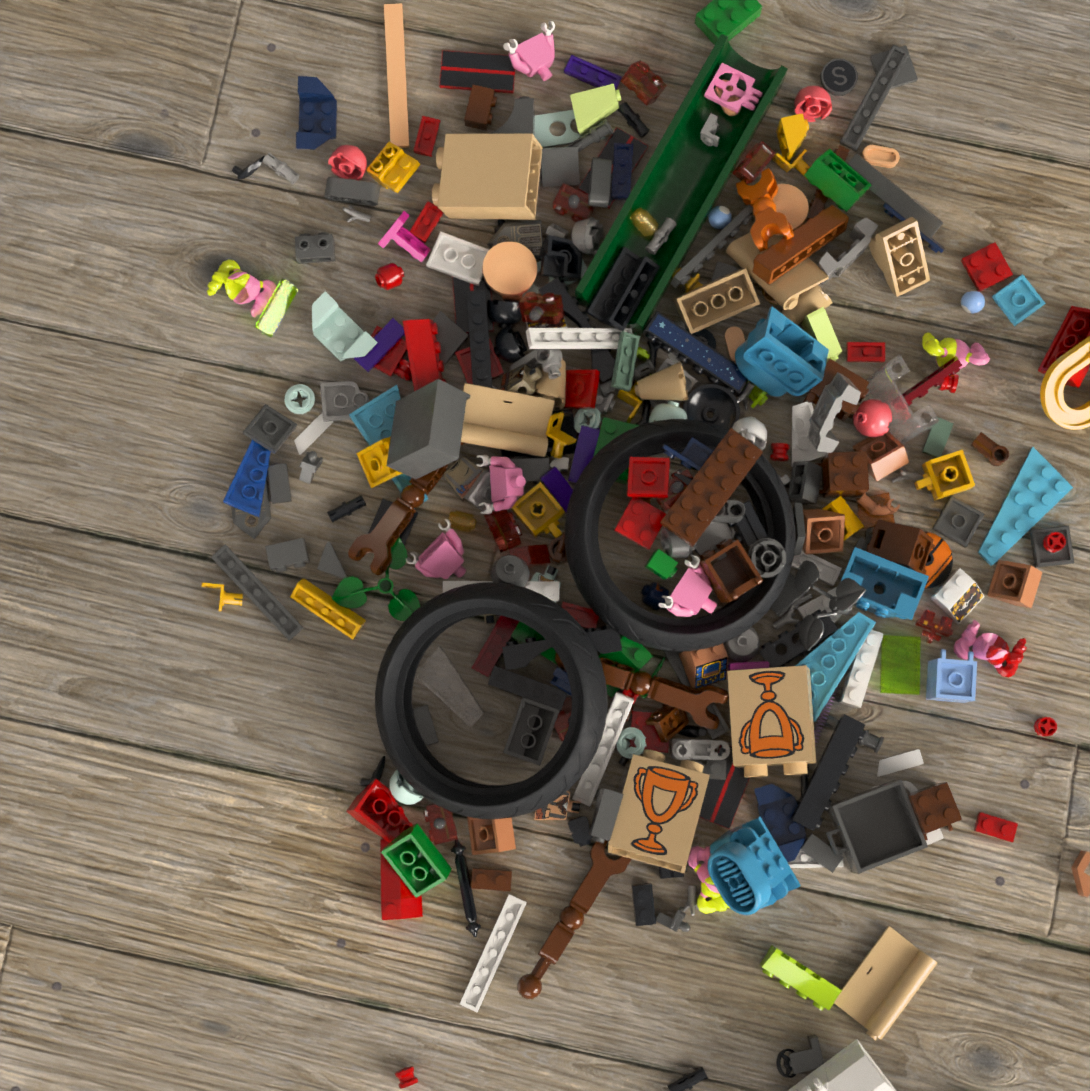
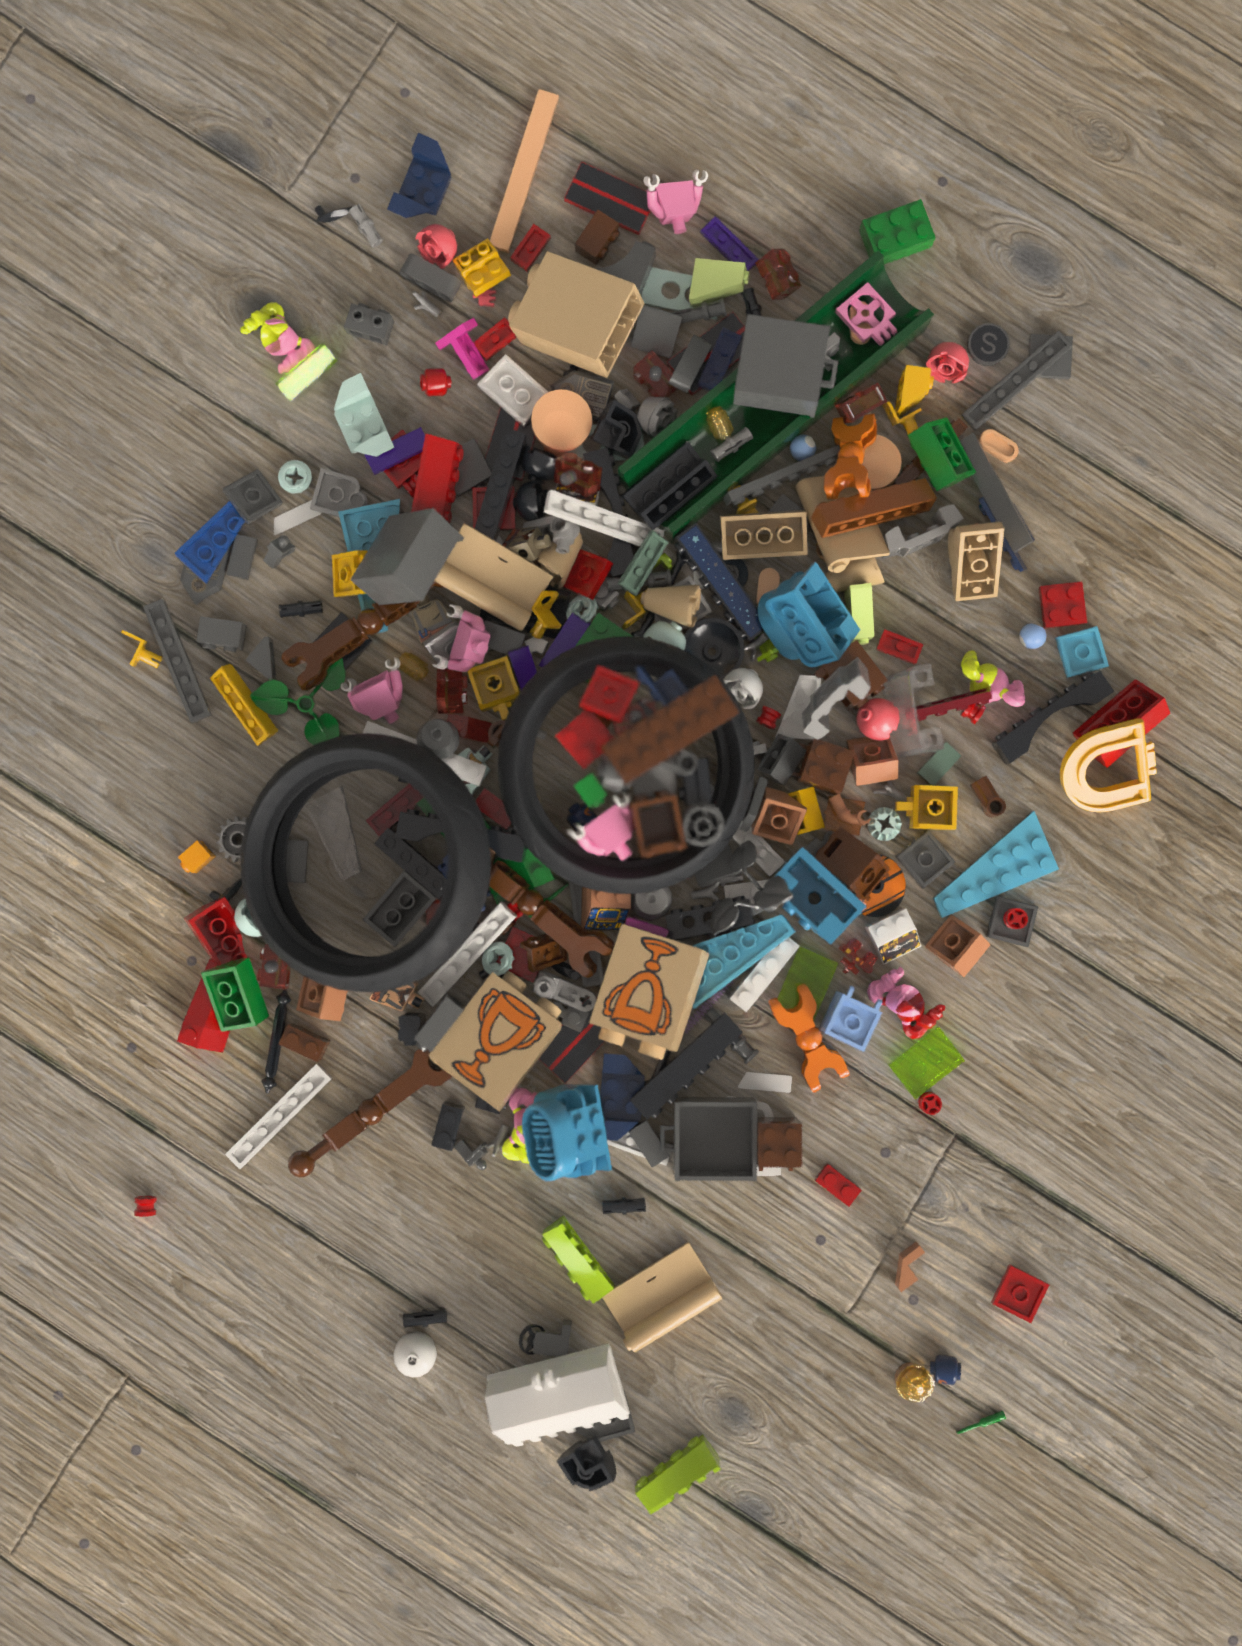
camera: 25 degrees right, 5 degrees up
none -> light orange brick [178,840,216,873]
none -> light grey gear [216,816,248,862]
none -> coral piece [472,287,496,307]
none -> black pin [602,1197,646,1215]
none -> dark grey container [734,314,838,418]
none -> orange piece [768,983,850,1093]
none -> light aqua gear [867,807,902,841]
none -> clear neon green tile [888,1027,965,1099]
none -> black arch [991,671,1115,765]

